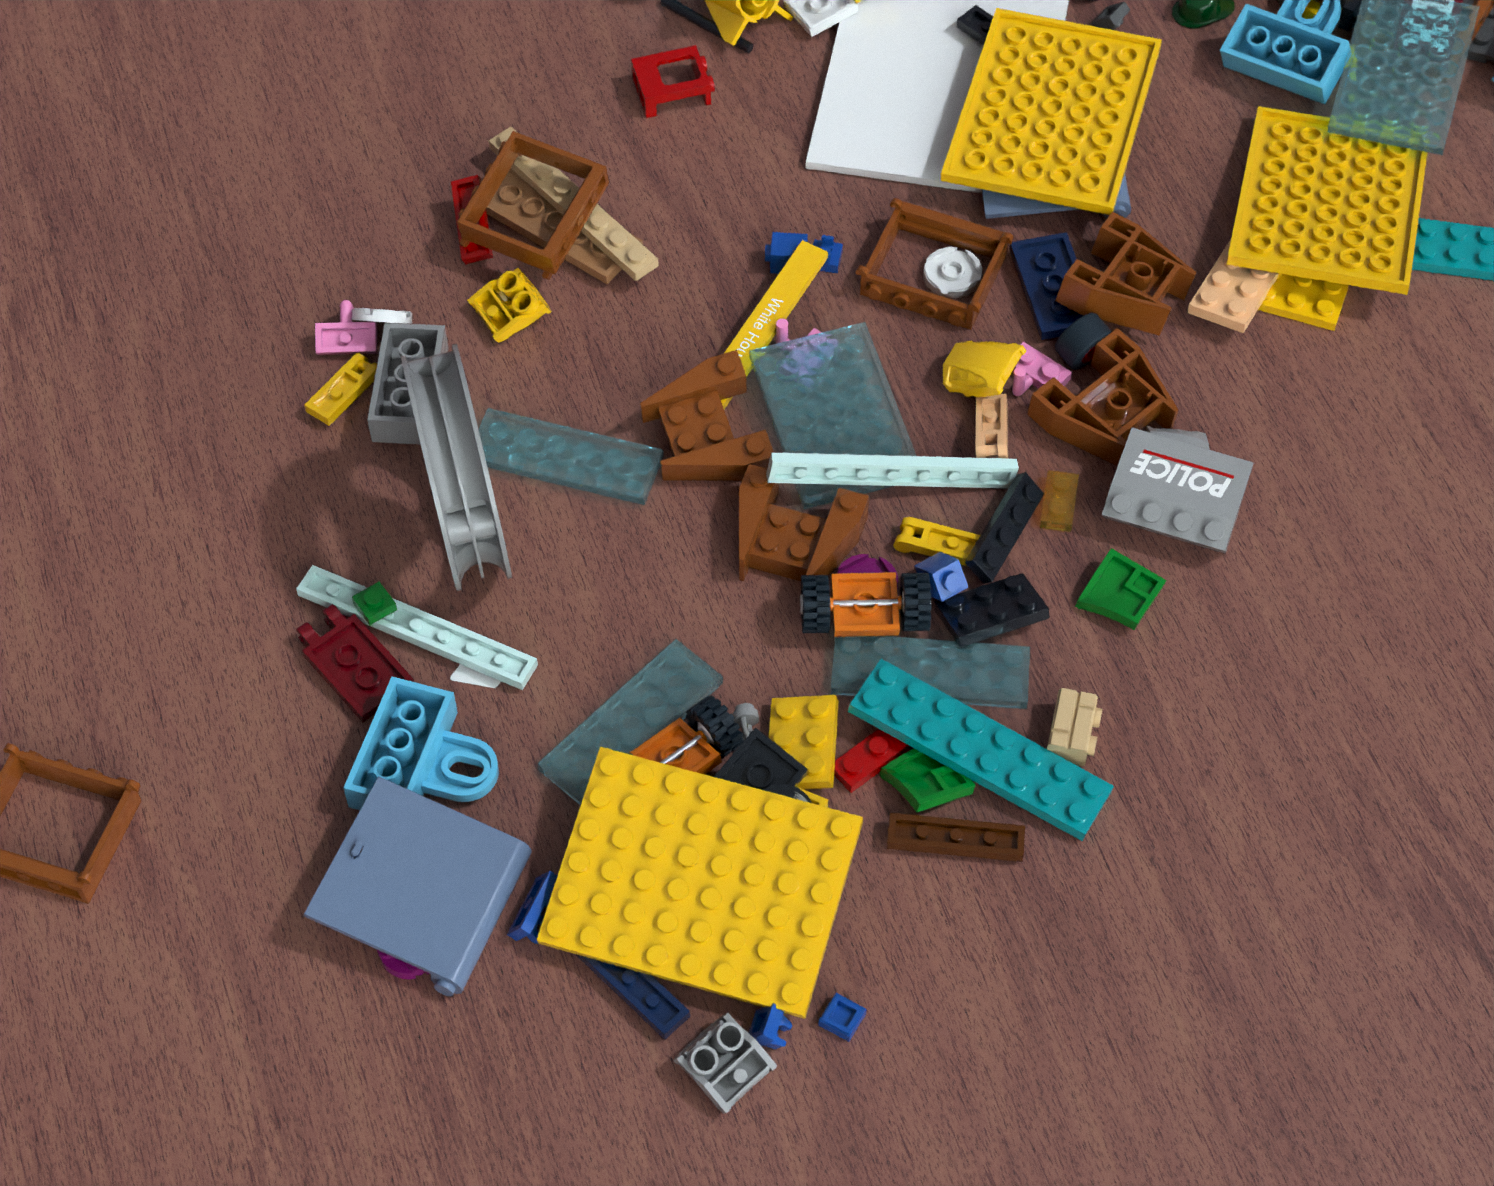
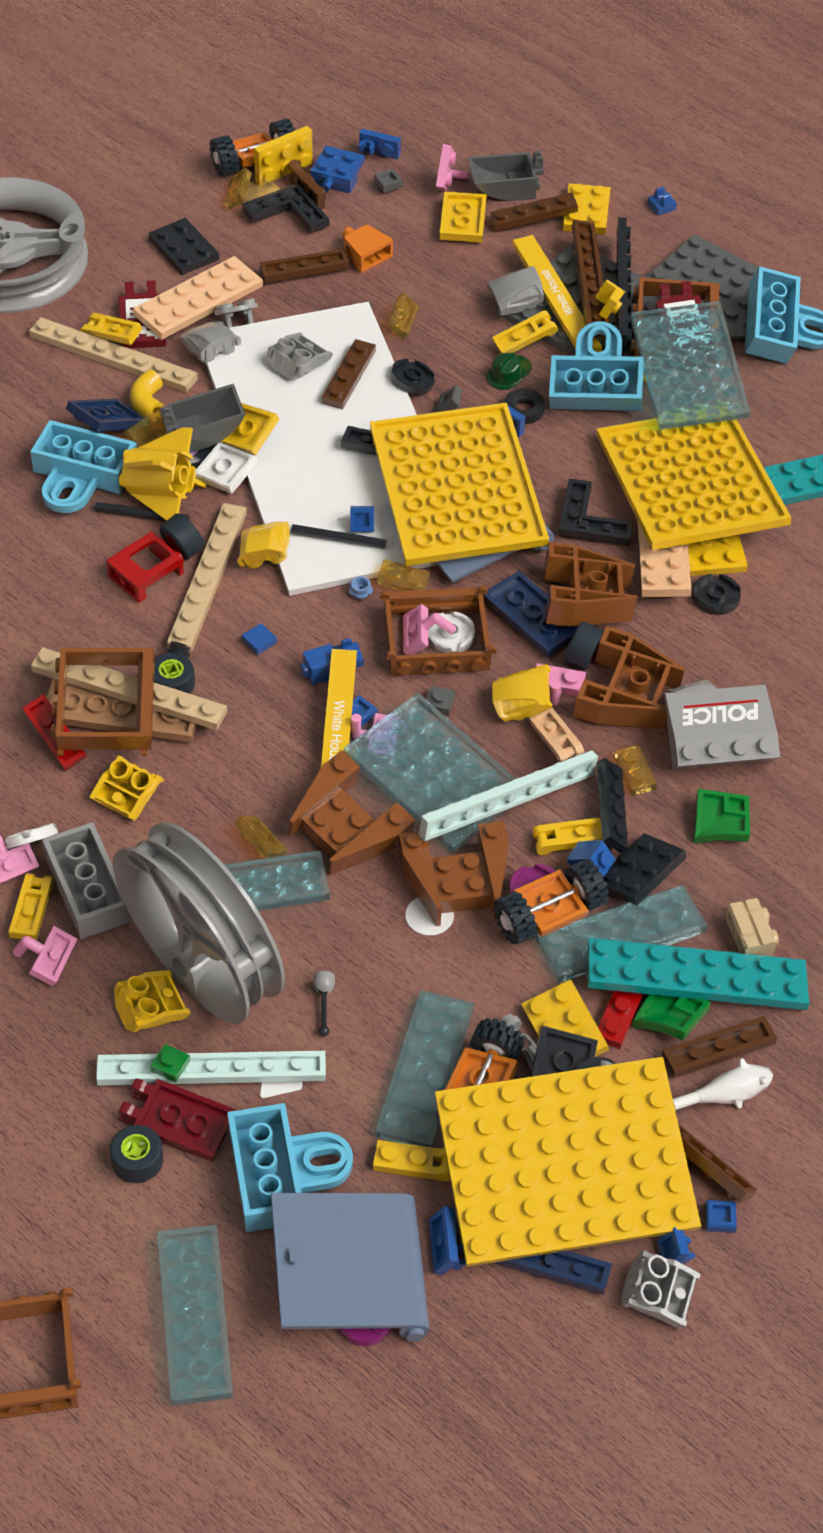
camera: 30 degrees left, 5 degrees down
none -> bright pink plate [13,926,77,987]
none -> black wheel [110,1125,164,1183]
none -> yellow slope [114,970,191,1033]
none -> black wheel [154,653,195,694]
none -> clear light blue plate [157,1225,234,1405]
none -> black wheel [159,513,204,560]
none -> black plate [166,641,191,658]
none -> tan plate [167,503,247,653]
none -> clear yellow plate [235,816,288,859]
none -> yellow slope [237,521,290,569]
none -> blue tile [242,623,277,655]
none -> black bar [291,524,387,549]
none -> hinge [313,971,335,1037]
none -> medium blue plate [349,576,373,599]
none -> blue tile [350,506,374,532]
none -> blue tile [352,695,378,727]
none -> yellow plate [373,1140,450,1181]
none -> clear yellow plate [376,559,430,591]
none -> bright pink plate [403,604,456,655]
none -> white sticker [406,898,454,935]
none -> dark grey plate [425,686,456,716]
none -> black tyre [505,388,545,424]
none -> blue tile [508,405,525,437]
none -> black plate [559,478,633,545]
none -> white piece [673,1058,773,1110]
none -> reddish brown plate [678,1124,757,1202]
none -> black tile [692,574,741,615]

